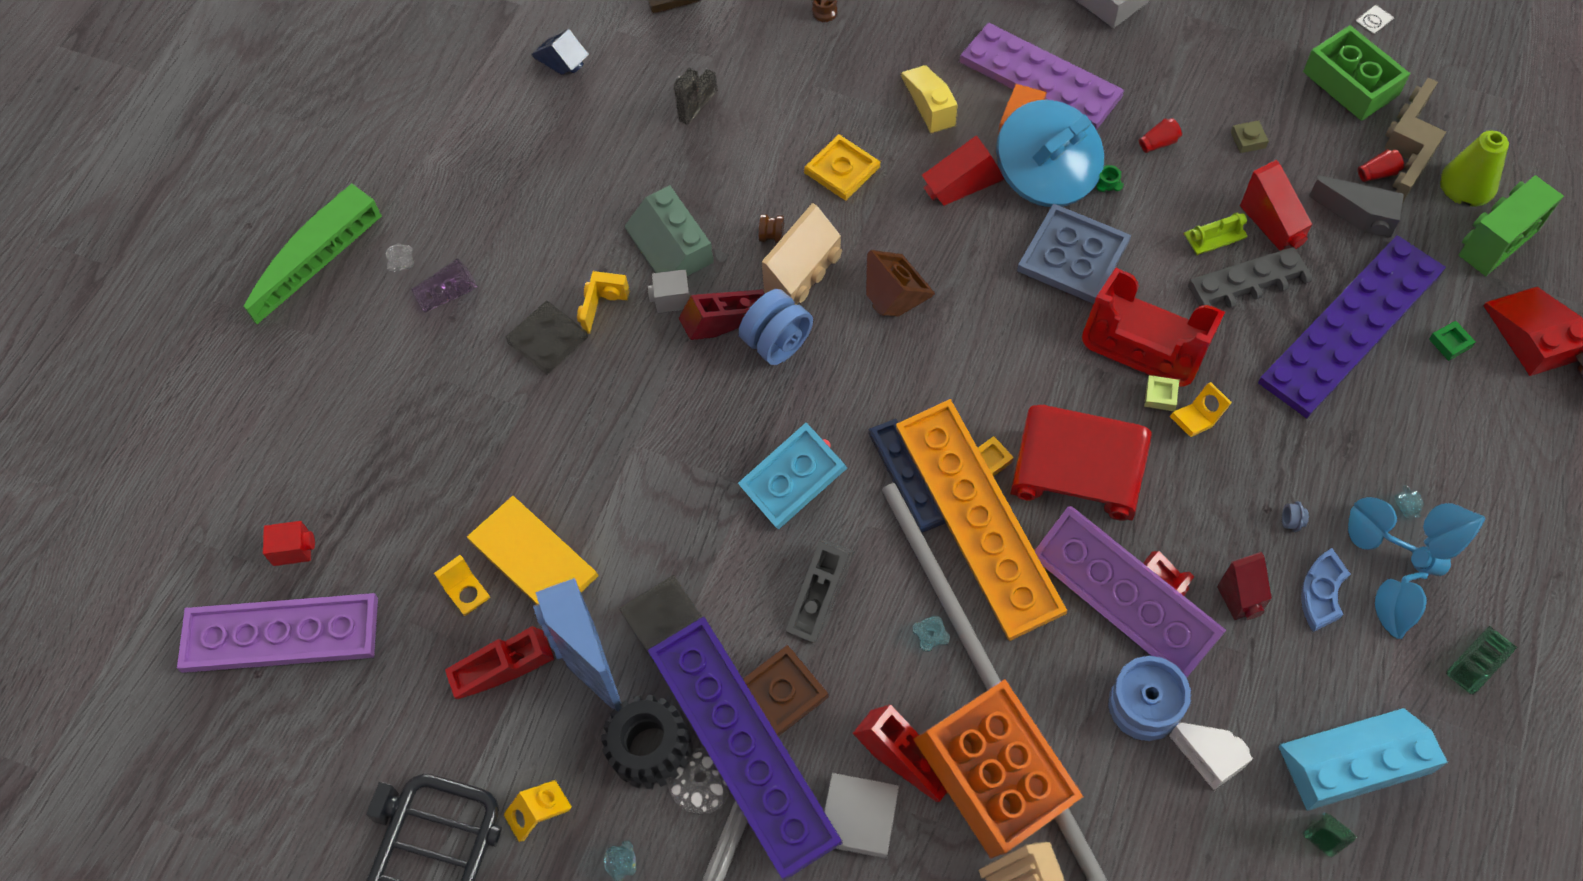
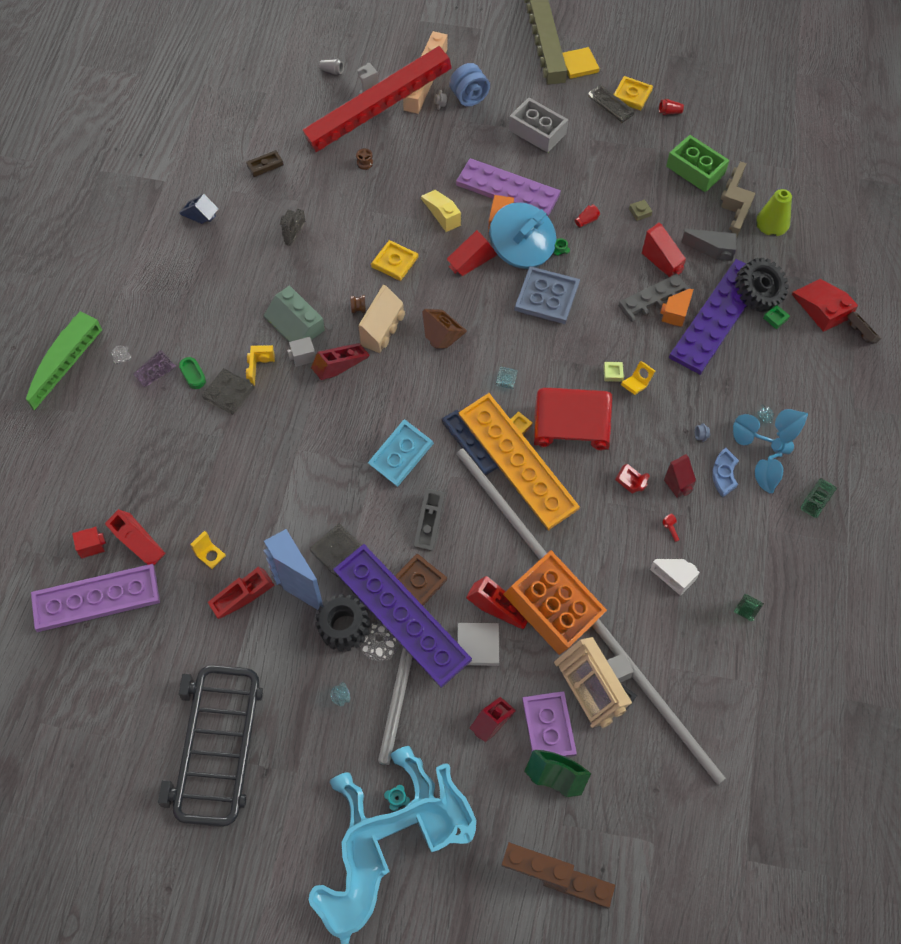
camera: 15 degrees left, 0 degrees up
yellow tile [467,496,598,605] -> none
yellow bracket [504,780,572,842] -> none
medium blue wheel [739,289,813,365] -> none
clear light blue plate [912,616,950,652] -> none
medium lavender plate [1035,506,1226,678] -> none
red windscreen [1082,268,1225,387] -> none
medium blue wheel [1108,656,1191,741] -> none
lime hinge [1184,212,1248,255] -> none
medium azure slope [1278,708,1448,811] -> none
white sticker [1356,5,1394,34] -> none
red cone [1357,149,1404,182] -> none
bright green brick [1458,175,1564,276] -> none
none -> red slope [105,509,166,565]
none -> green tile [179,357,206,389]
none -> clear light blue plate [496,366,518,389]
none -> orange slope [660,289,694,327]
none -> red hand [662,514,679,542]
none -> black wheel [735,257,789,312]

